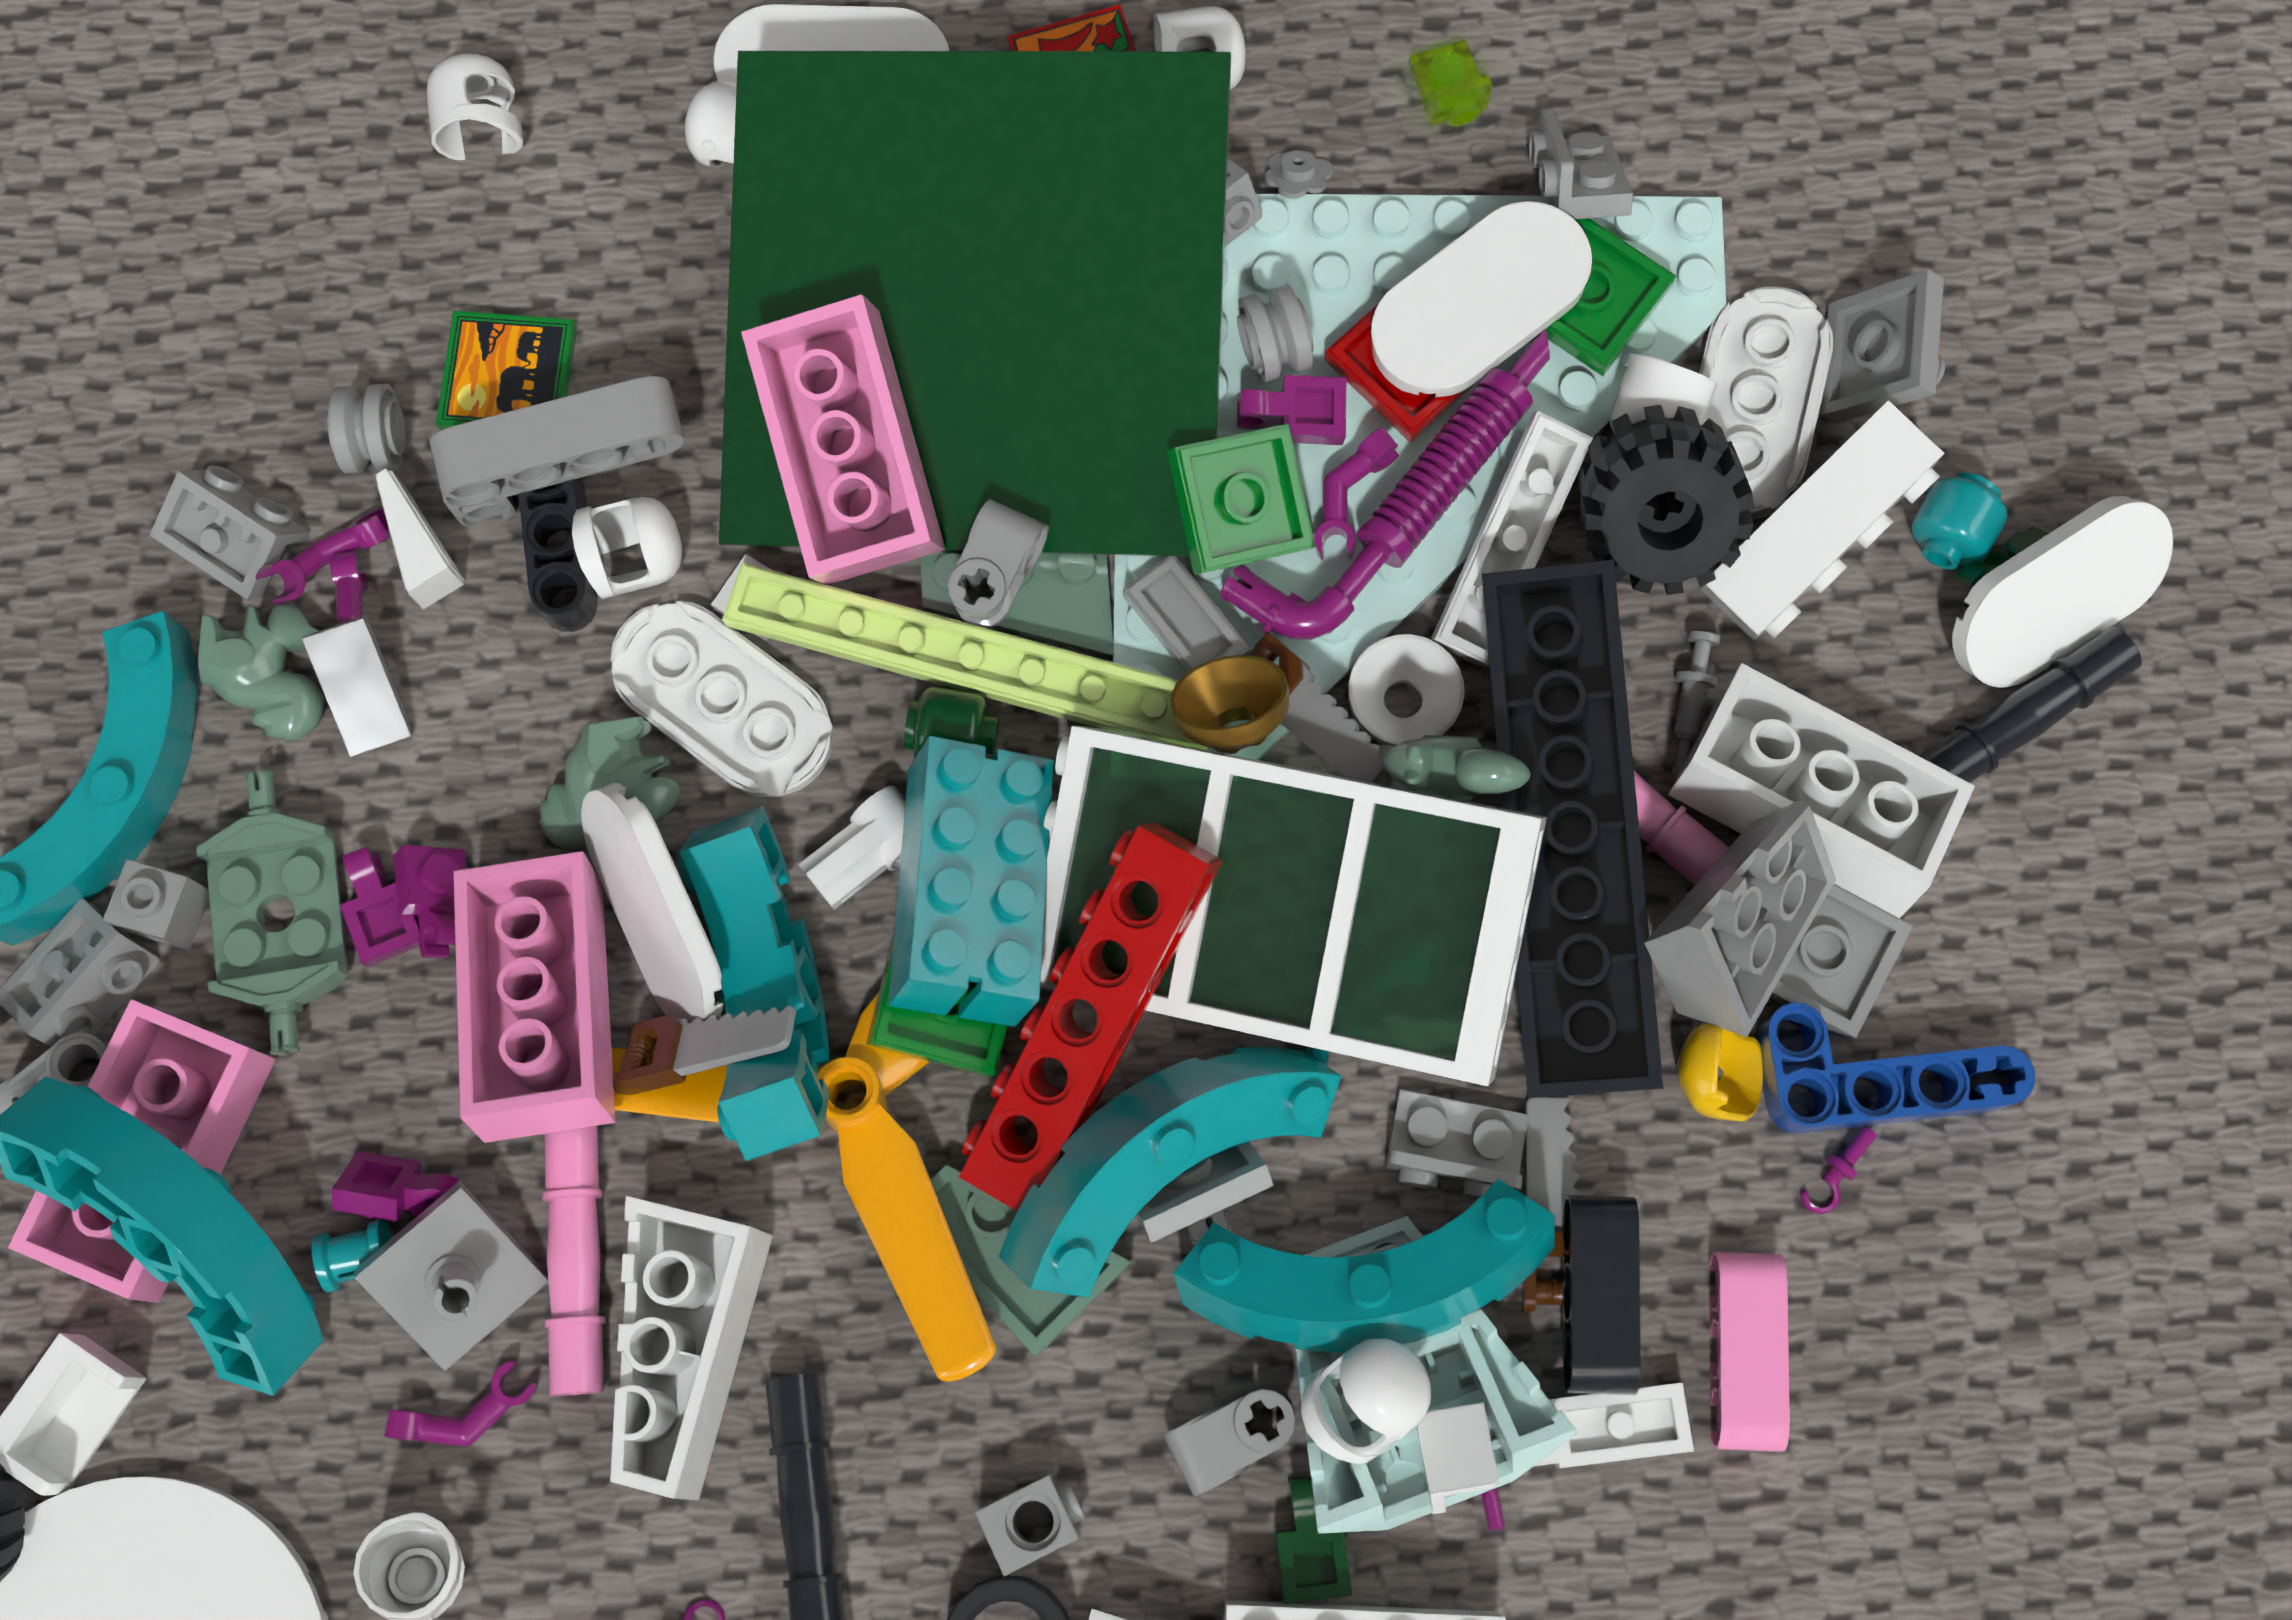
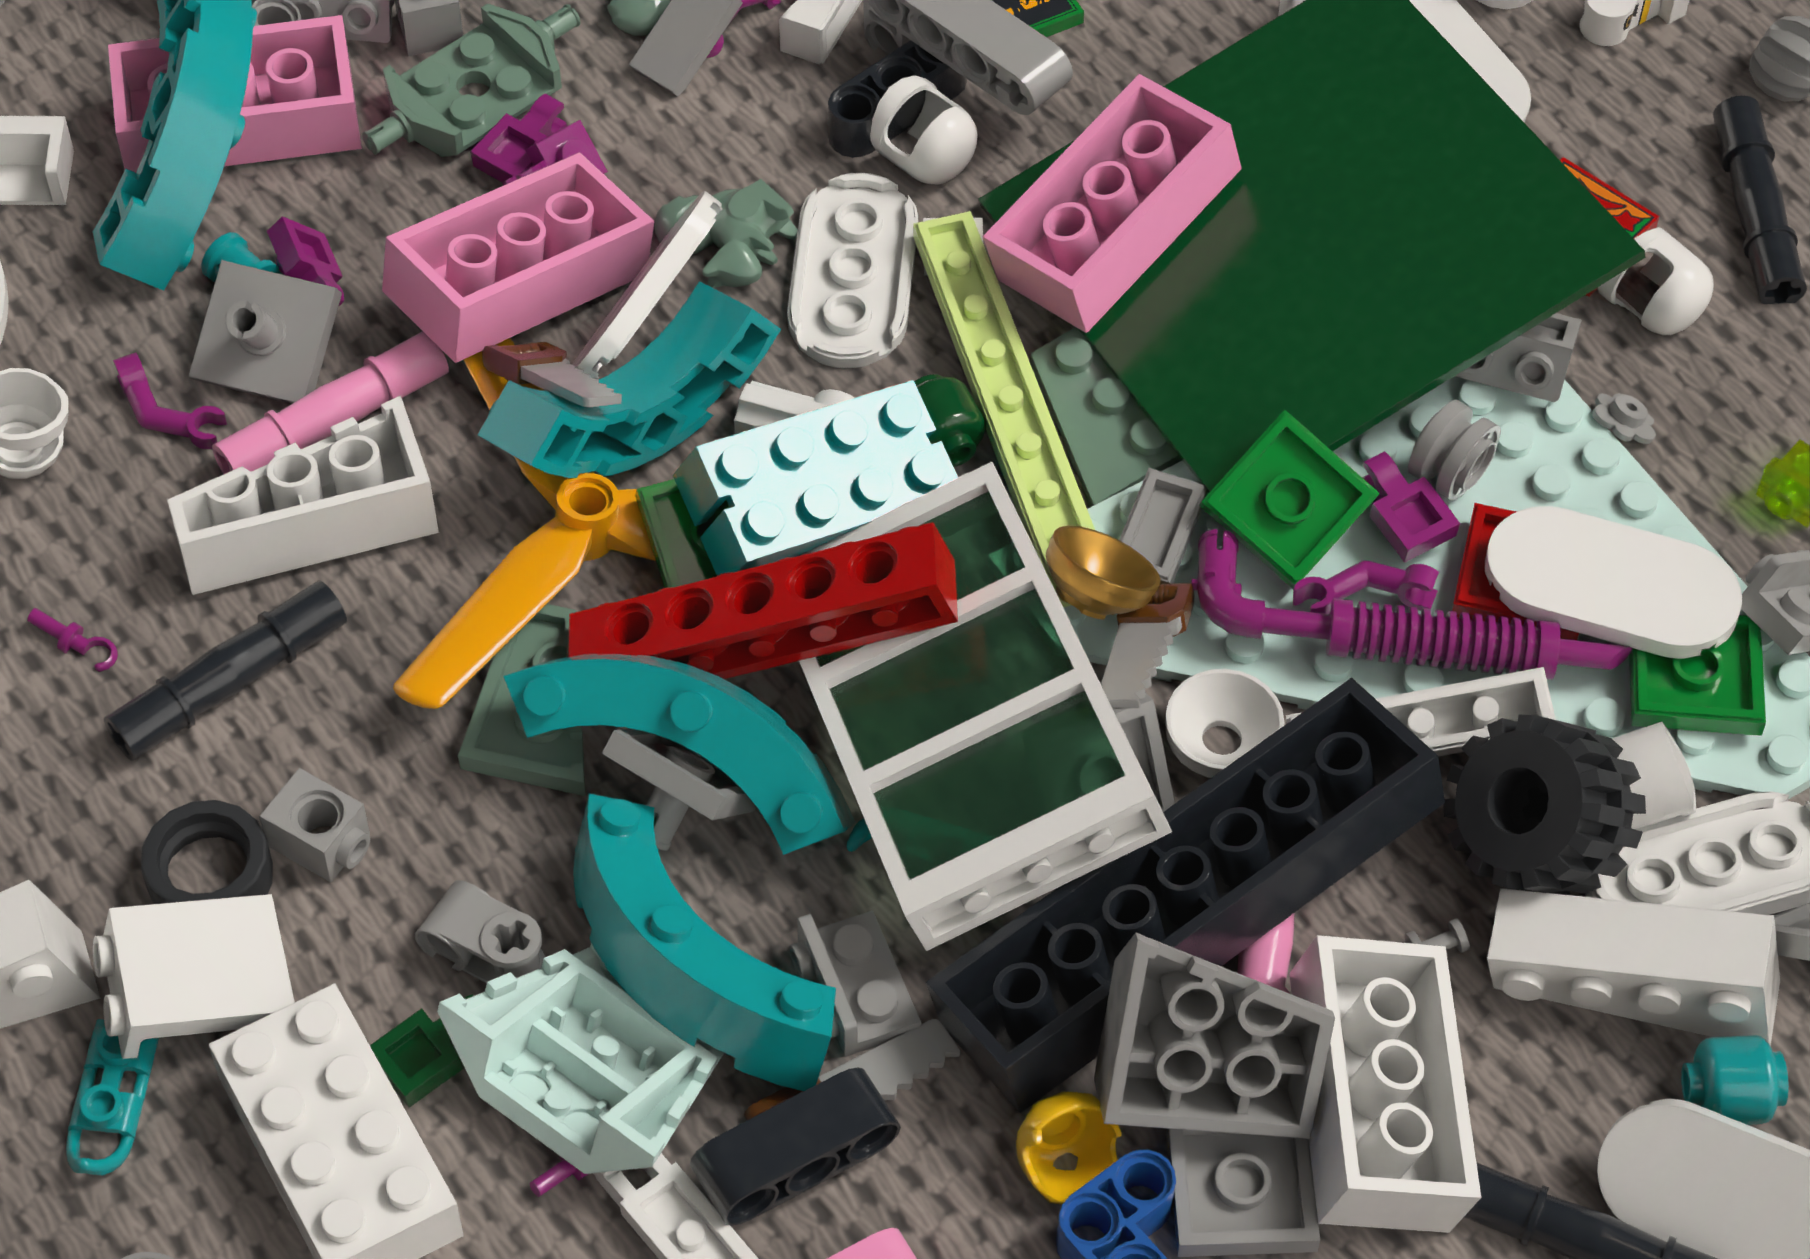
camera: 55 degrees right, 20 degrees down
light grey piece [948,499,1049,628] -> none
white helmet [1301,1338,1431,1464] -> none
sand green animal [1382,735,1531,800] -> none
white panel [1417,1402,1499,1514] -> none

